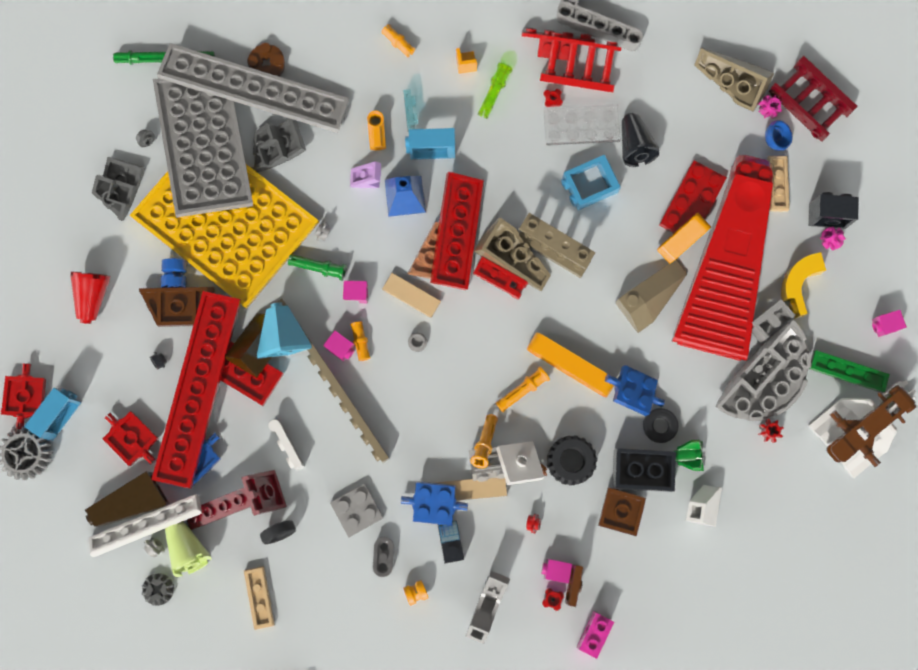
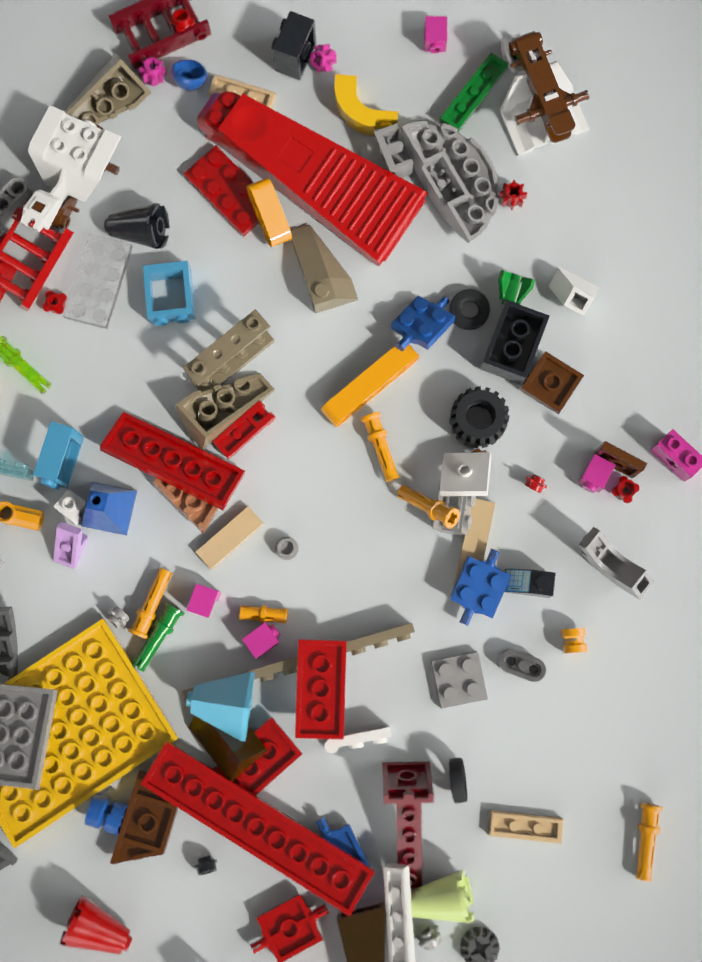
camera: 65 degrees left, 0 degrees up
none -> white piece [20,105,121,232]
none -> white bracket [53,489,86,526]
none -> light orange pin [128,567,173,639]
none -> red plate [169,9,195,32]
none -> red plate [295,639,347,740]

